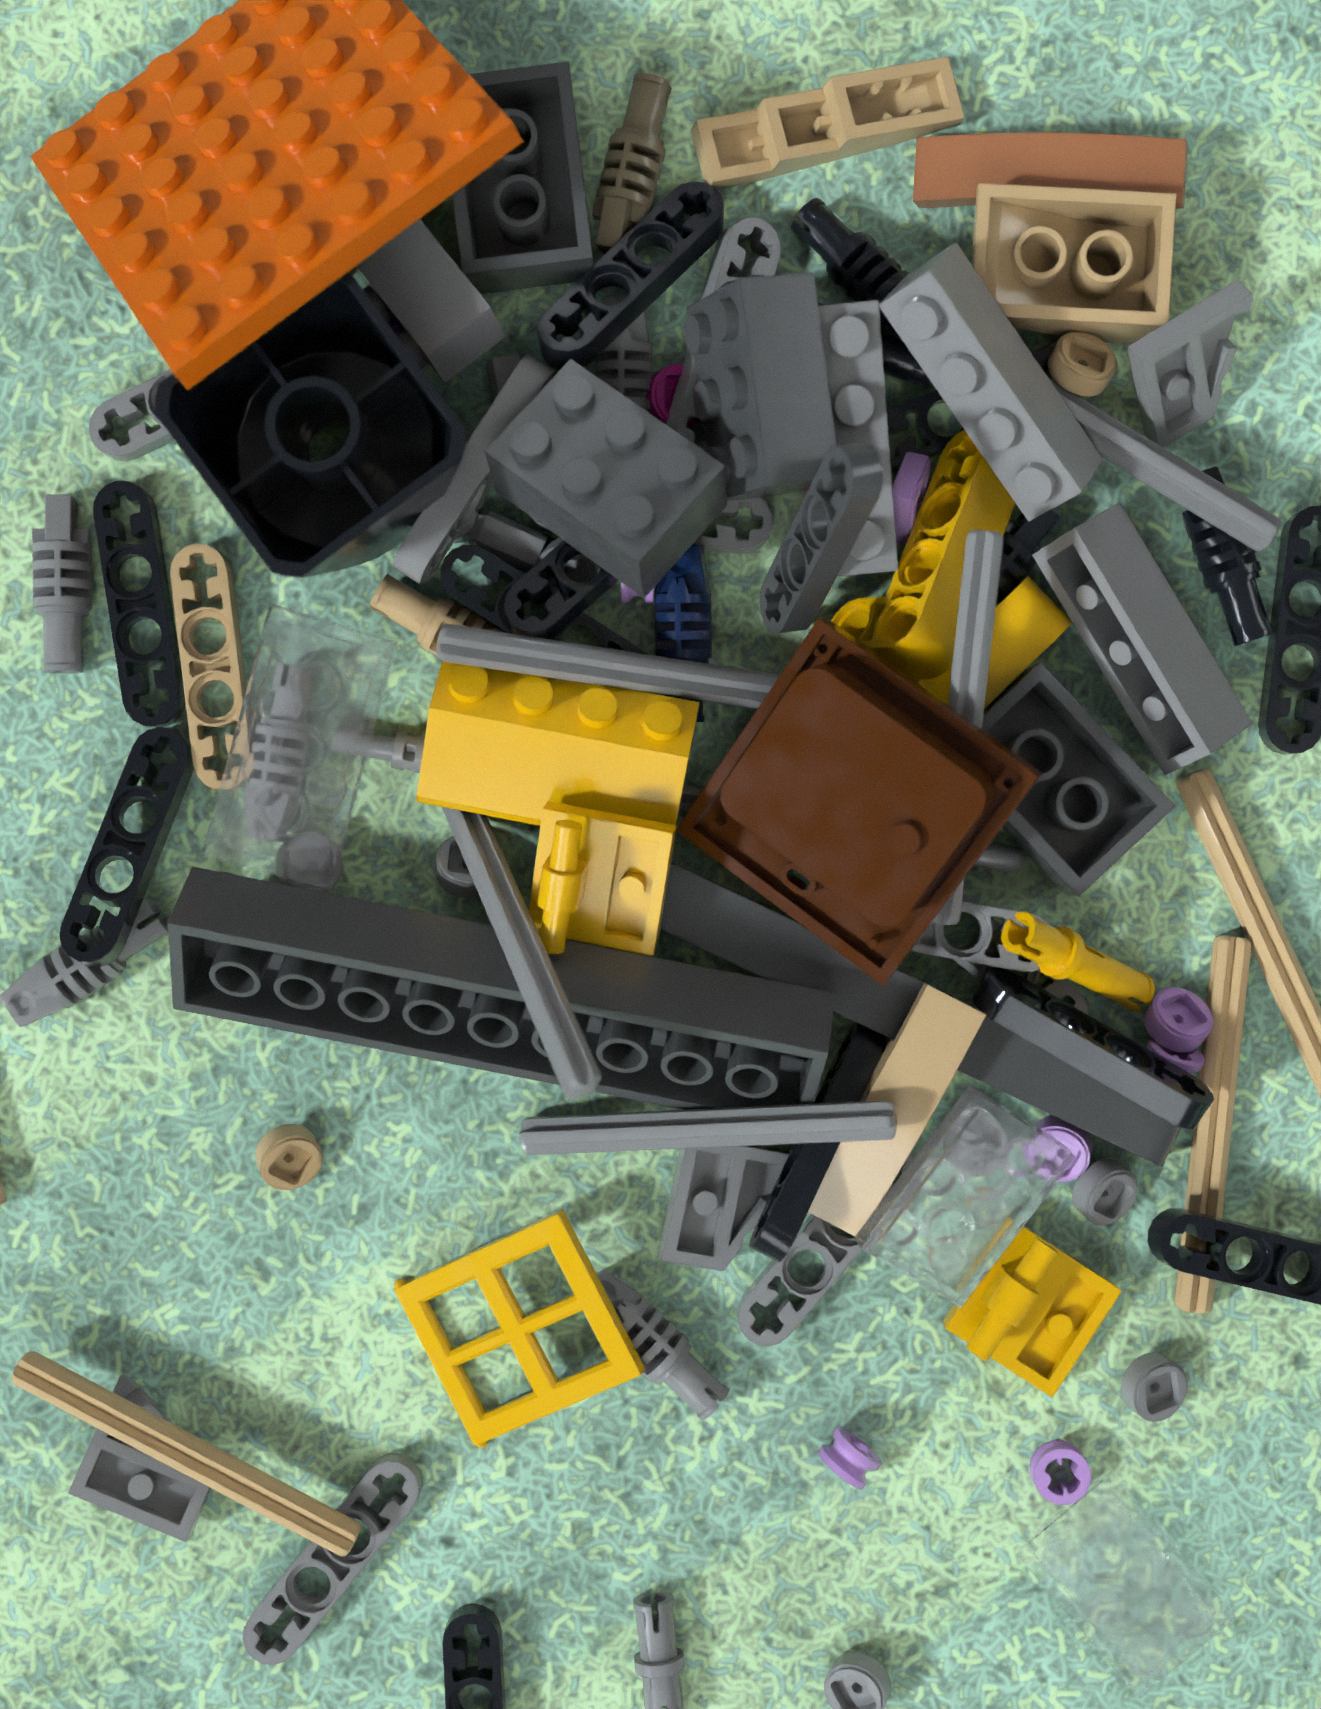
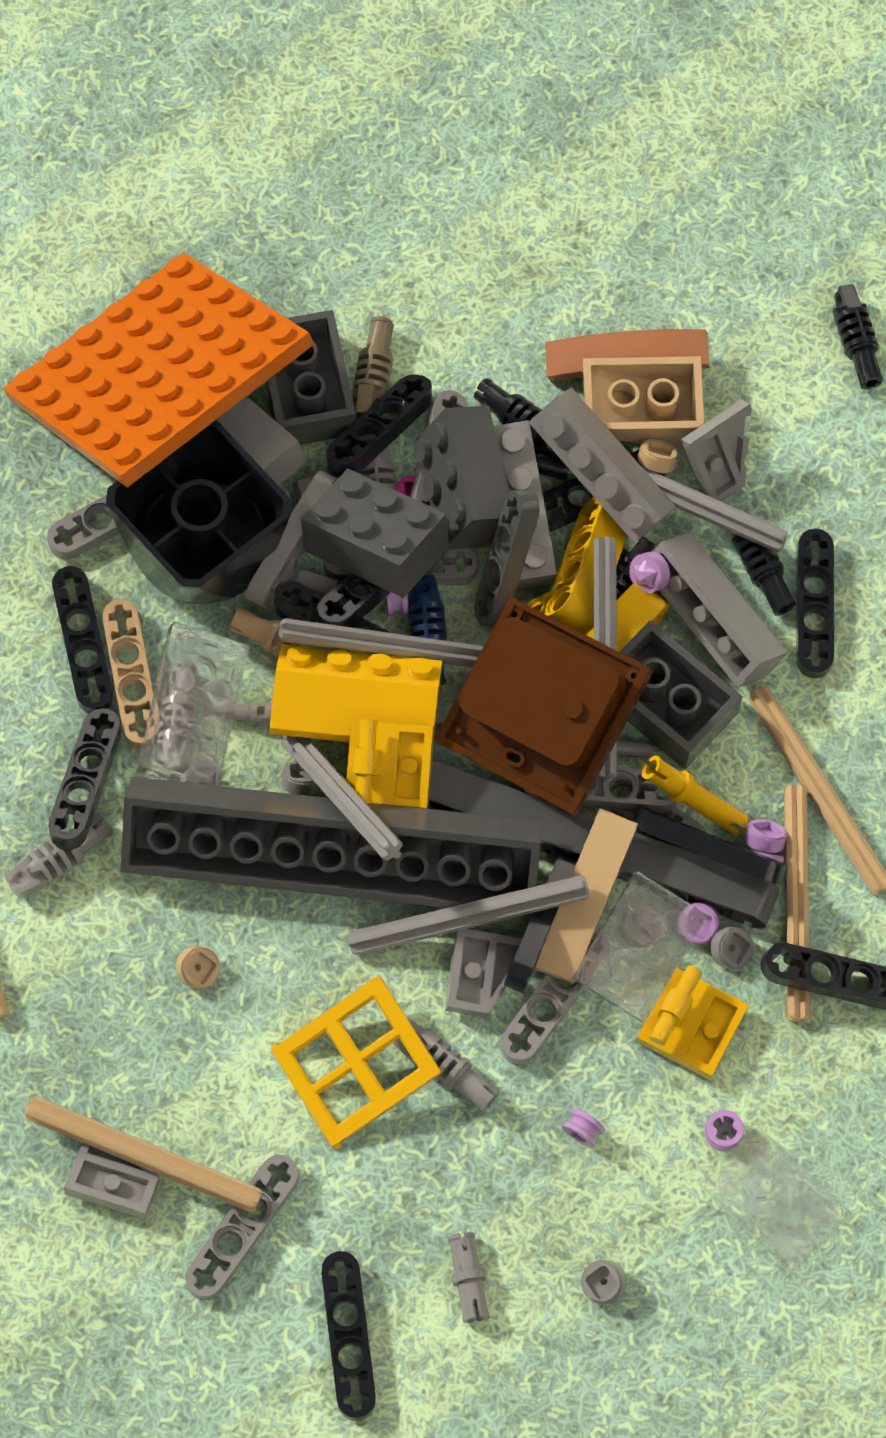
camera: 10 degrees left, 20 degrees down
light grey hinge [32,494,92,674] -> none
tan slope [690,56,964,189] -> none
lavender tile [892,452,931,546] -> none
light grey tile [1121,1352,1188,1422] -> none
none -> lavender tile [629,551,670,594]

